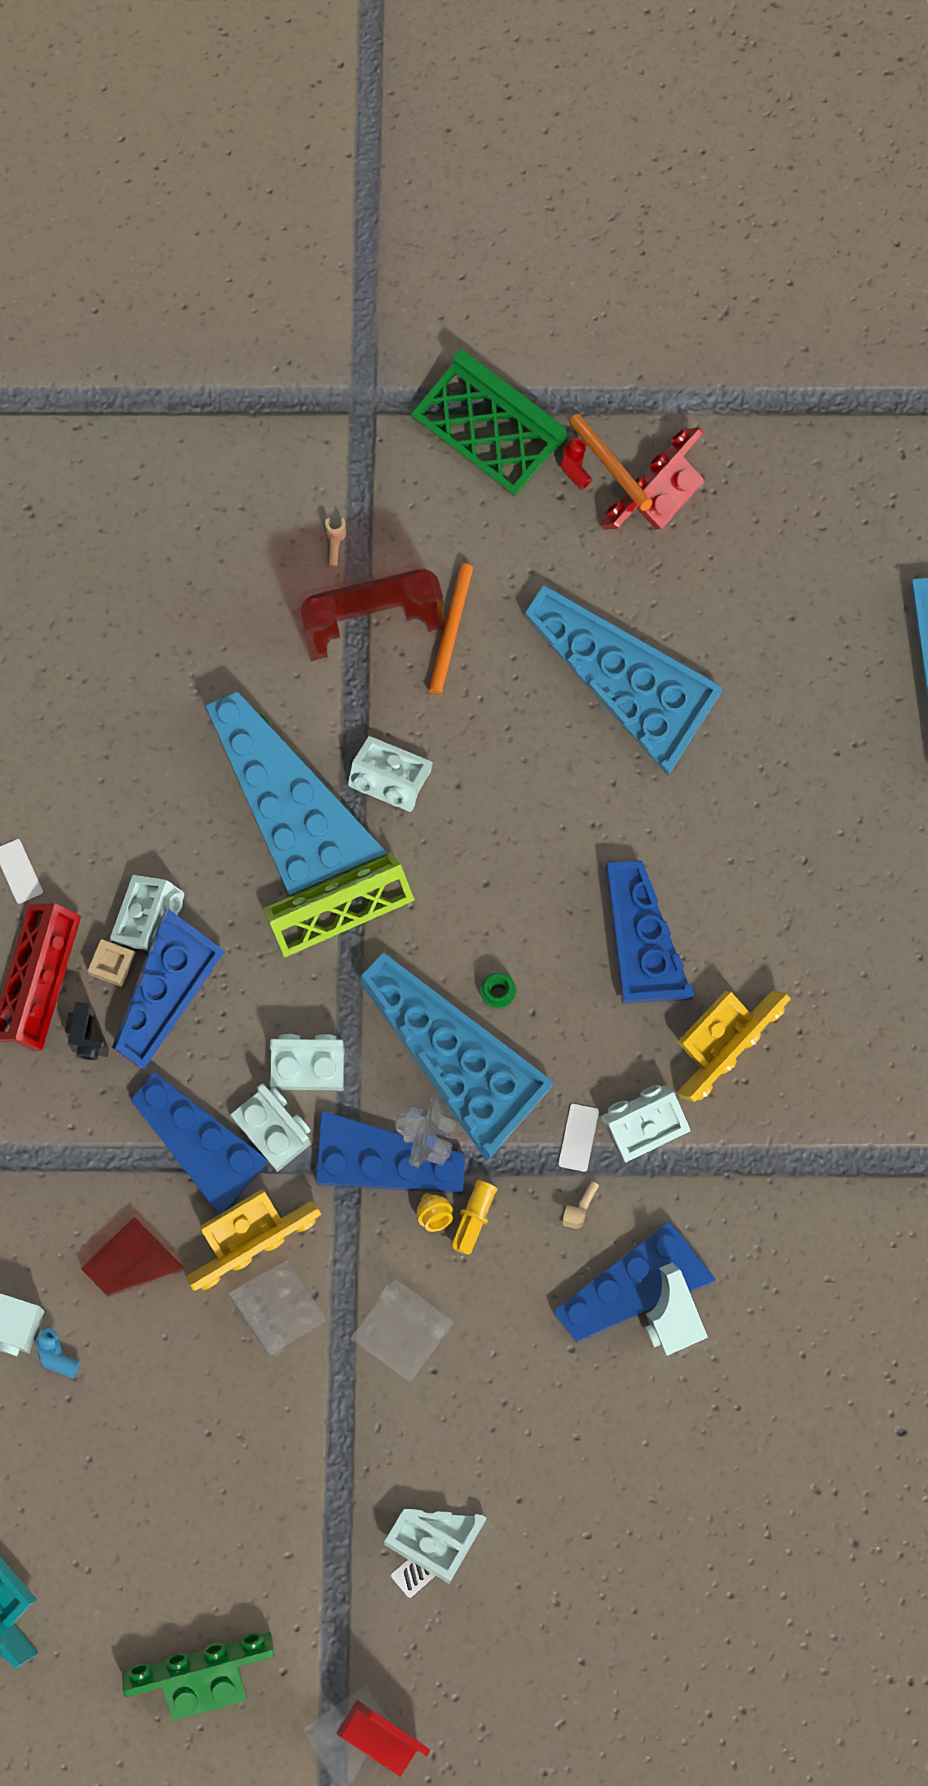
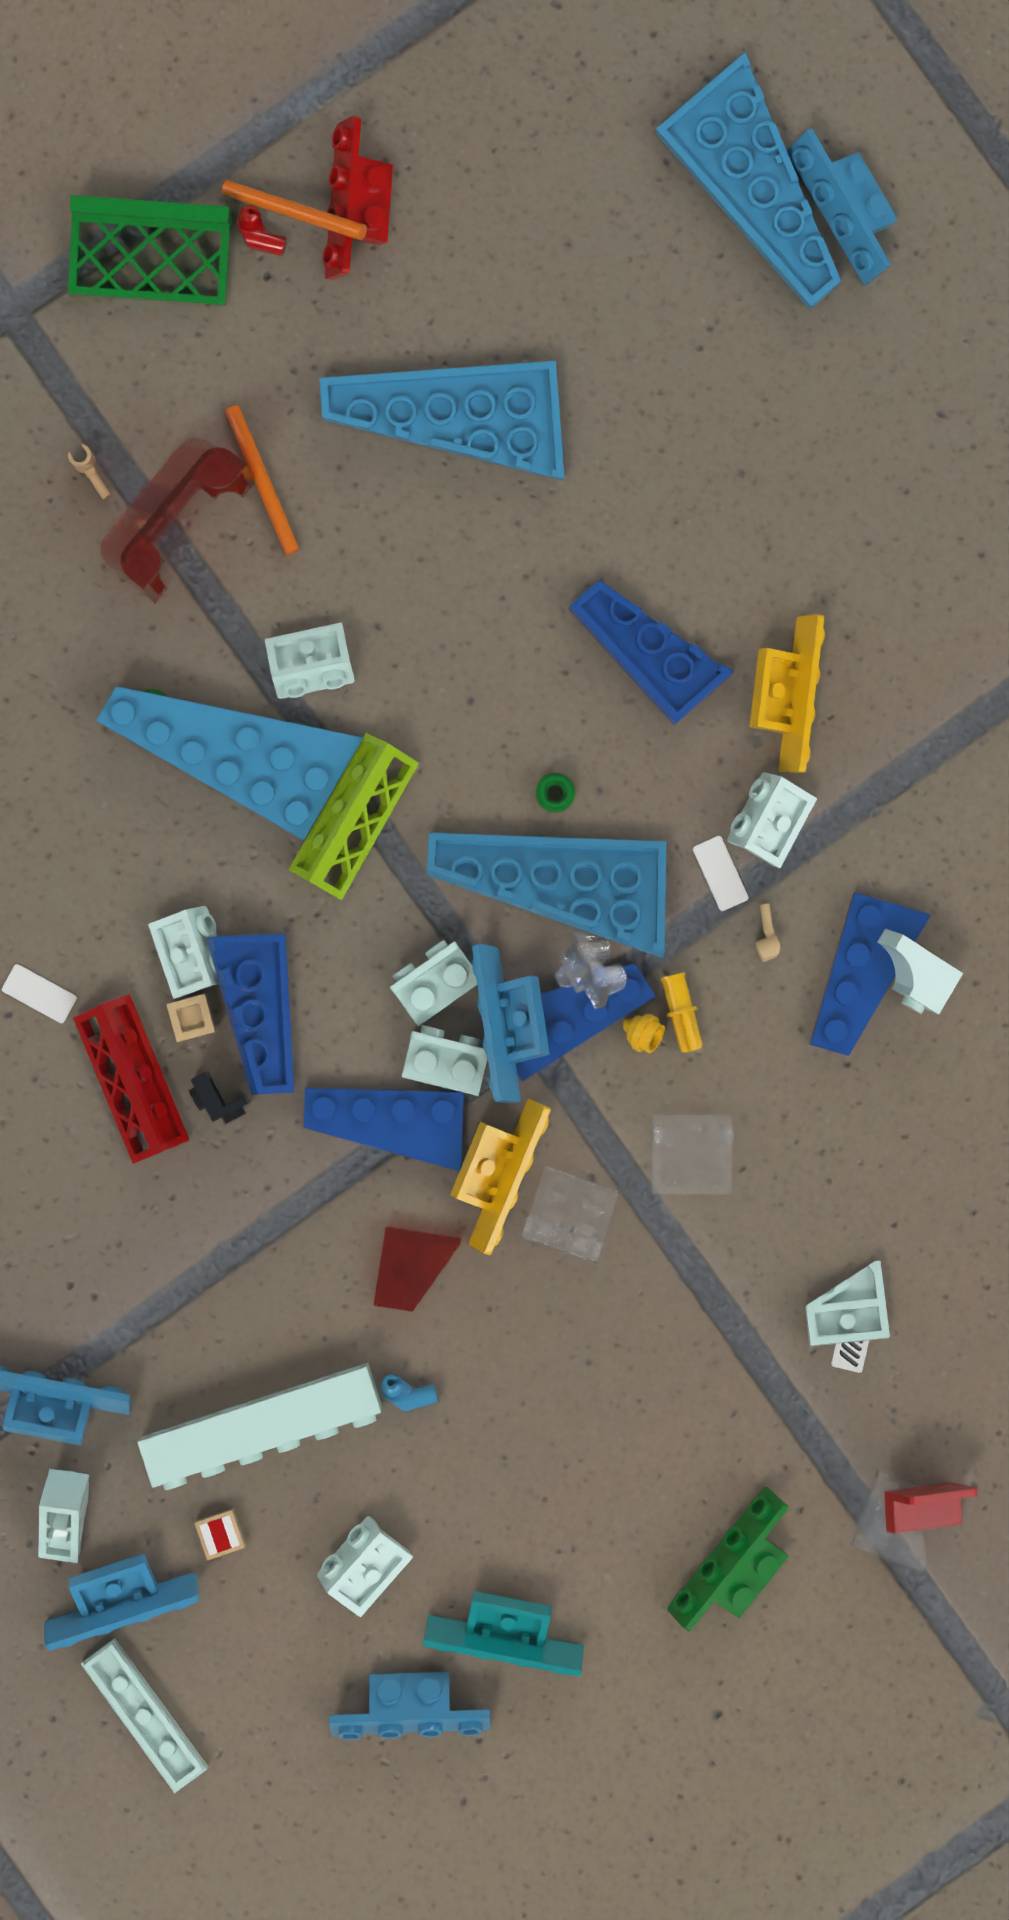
camera: 40 degrees left, 15 degrees up
none -> dark azure bracket [472,944,550,1104]

